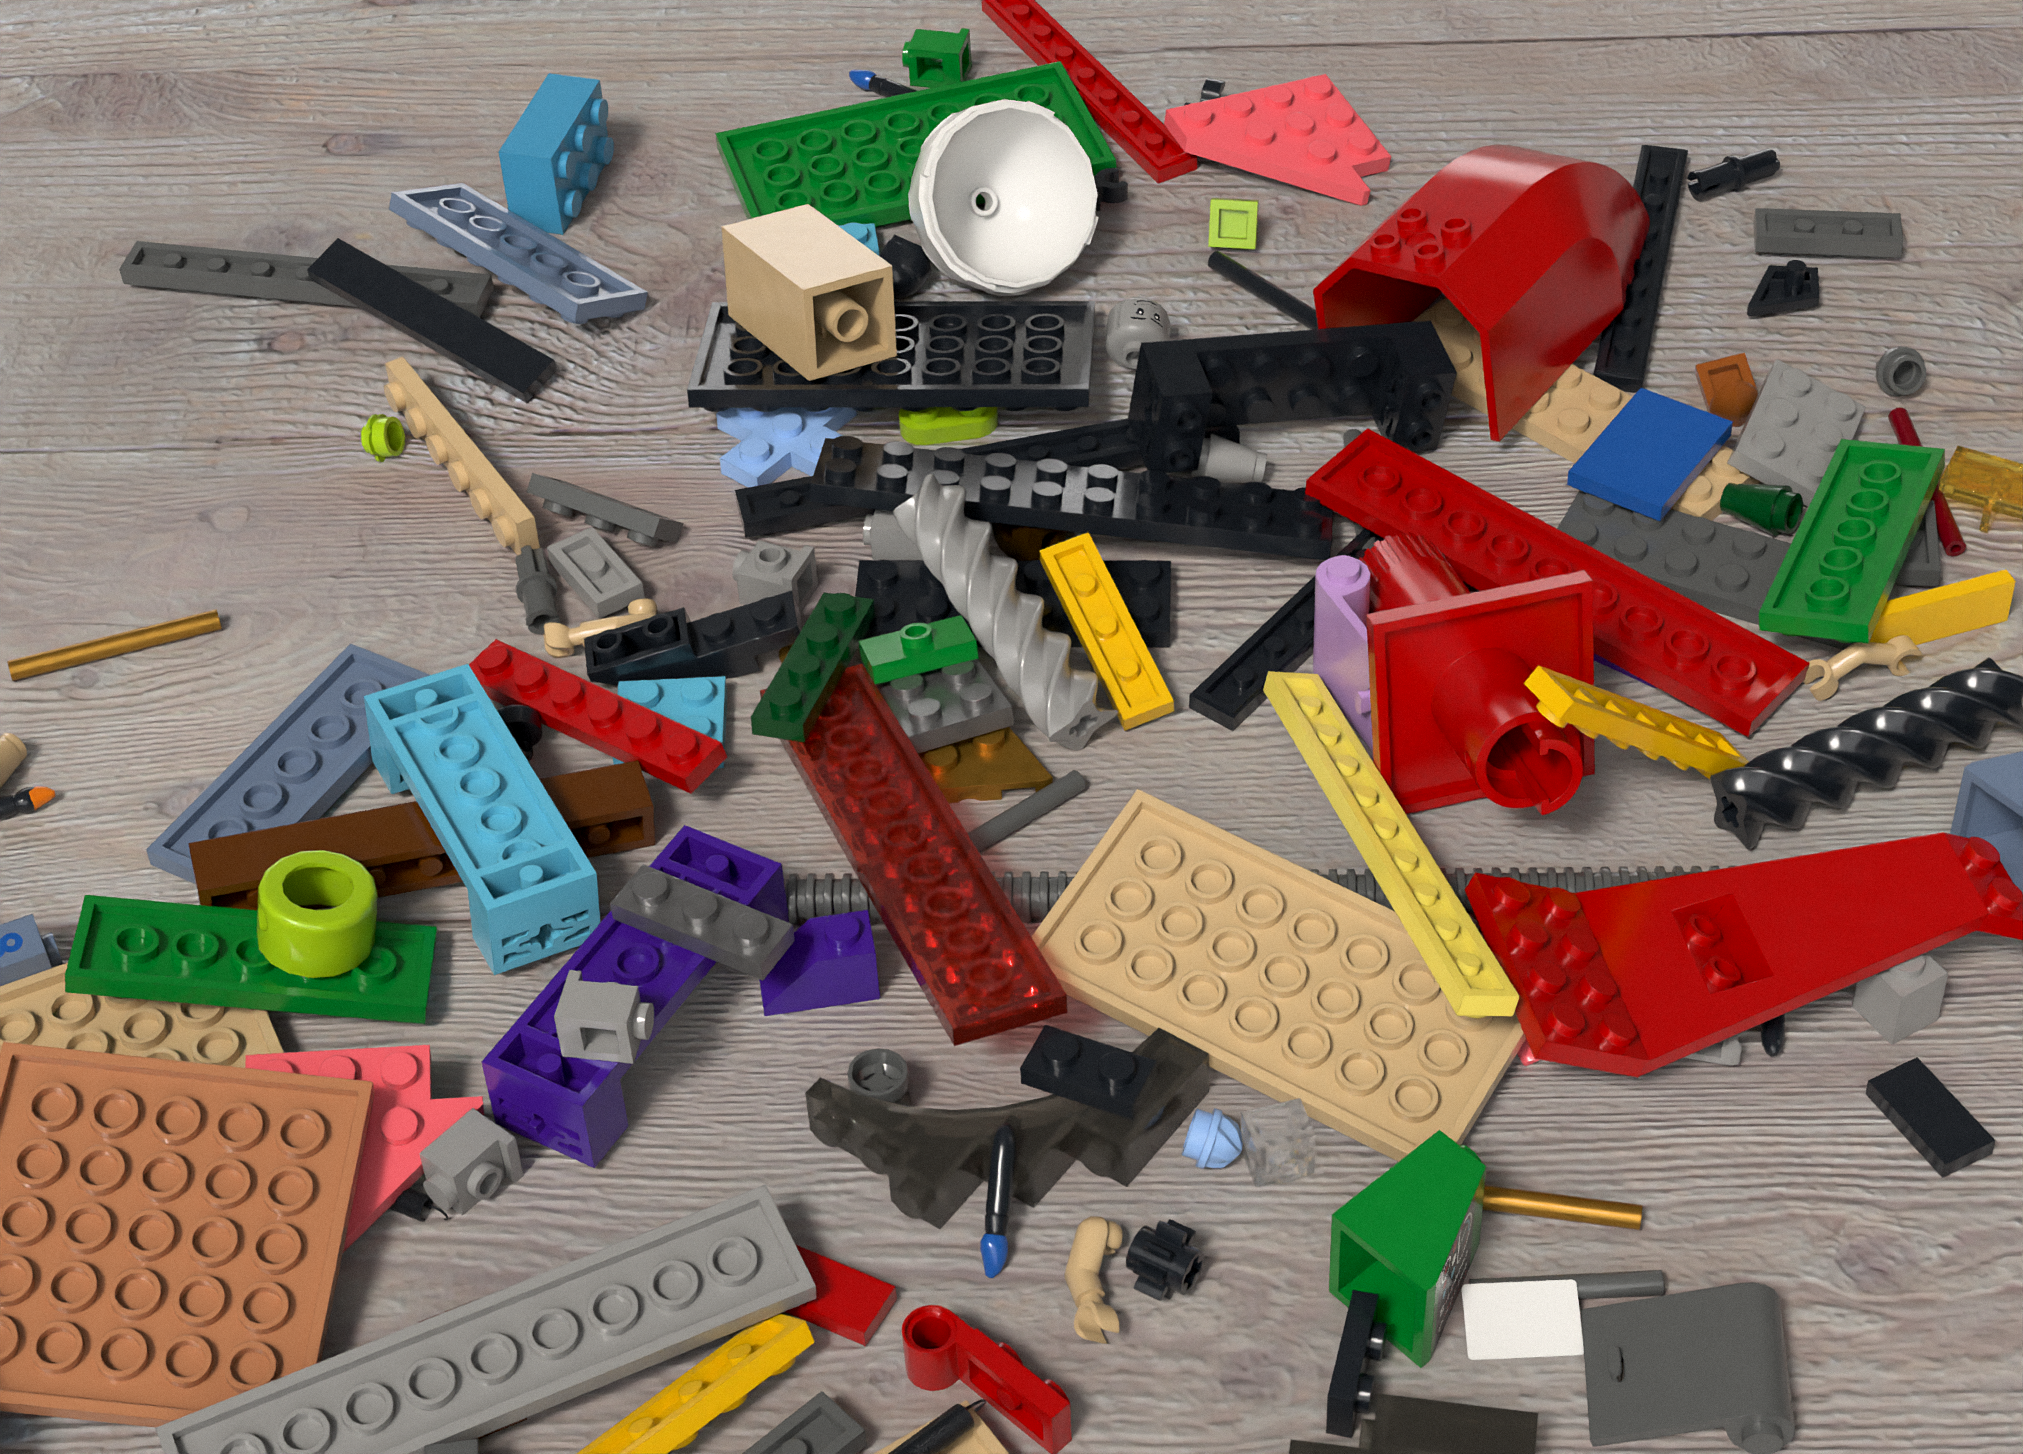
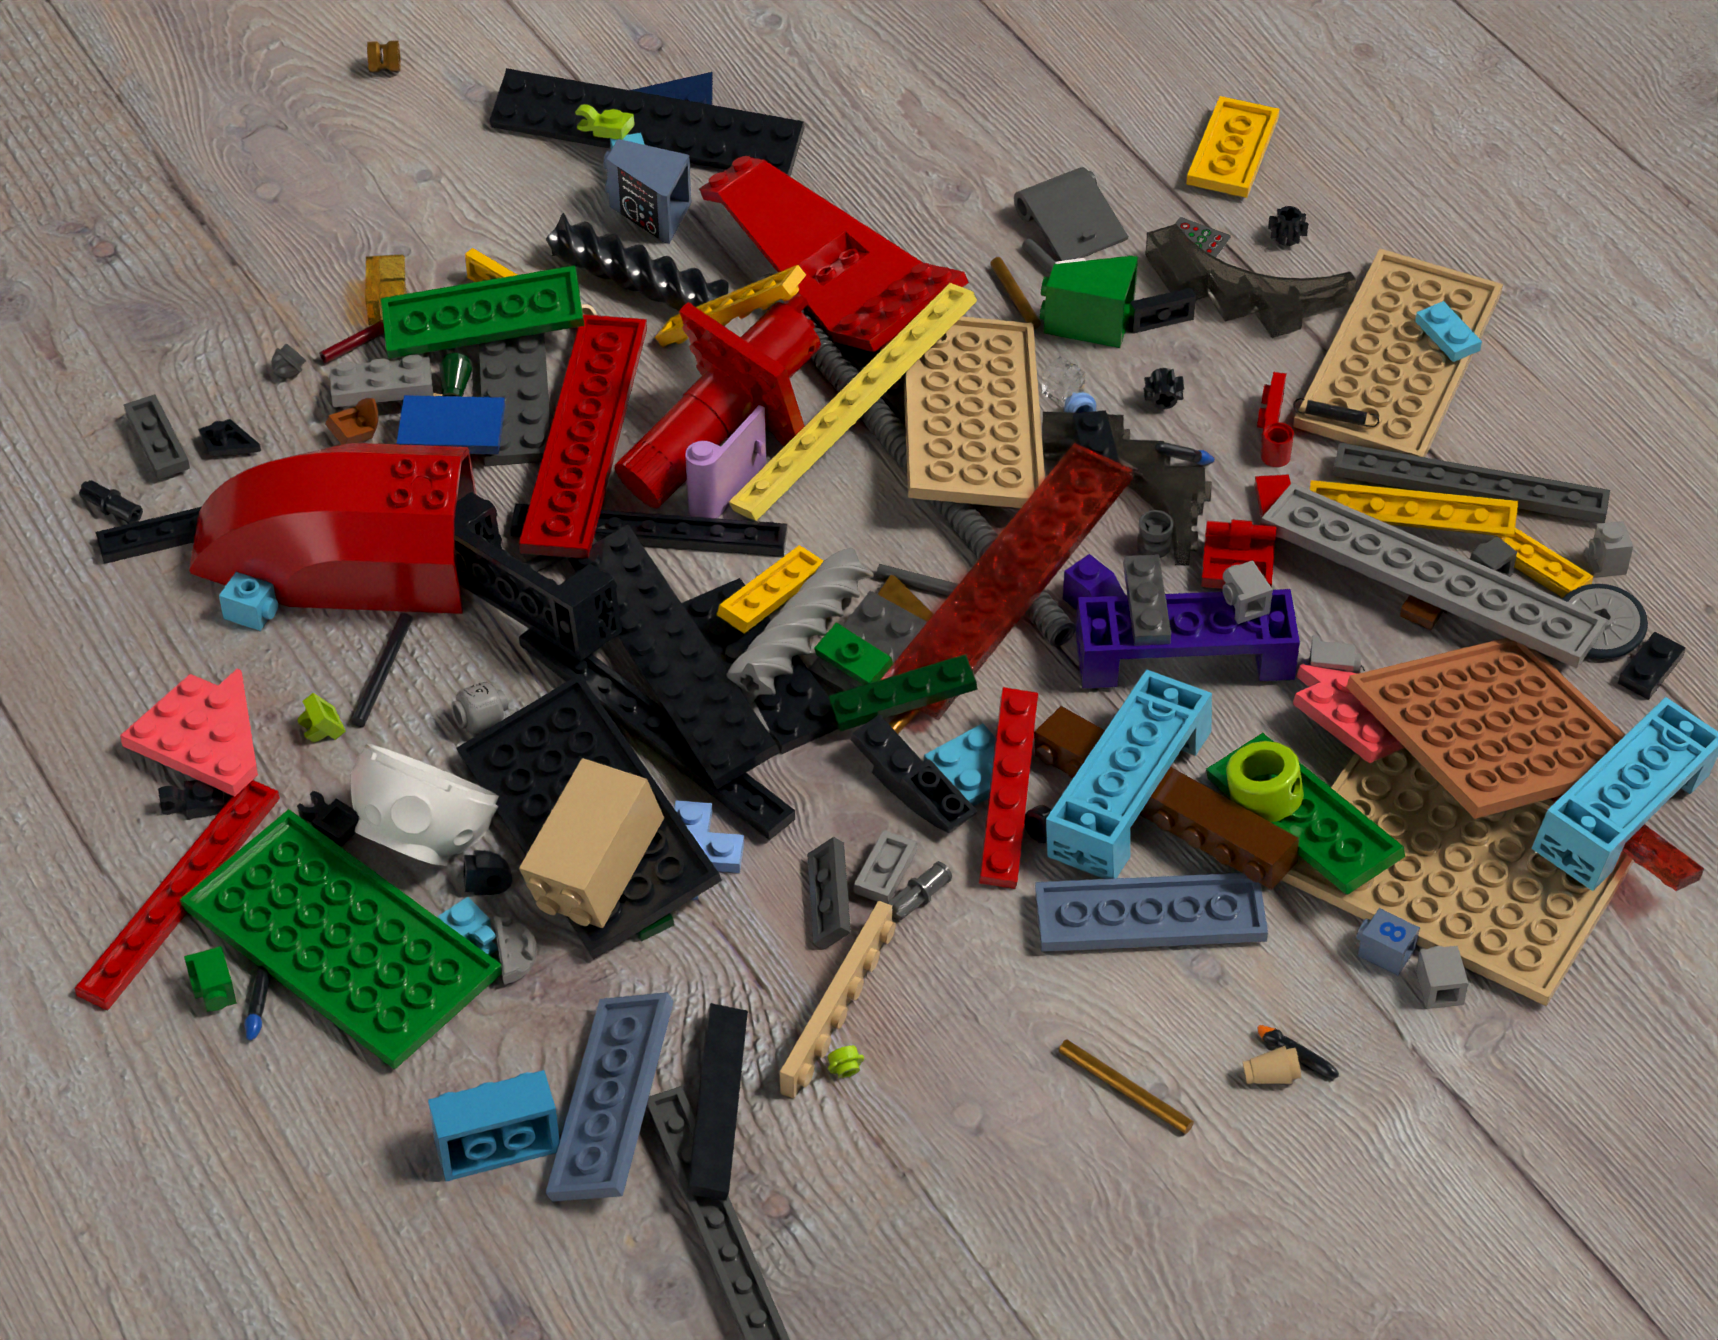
camera: 125 degrees left, 5 degrees up
tan arm [543,599,657,658] -> none
light grey brick [732,540,818,612] -> none
tan arm [1064,1216,1123,1344] -> none
black tile [1865,1057,1996,1178] -> none
none -> red plate [1201,519,1276,589]

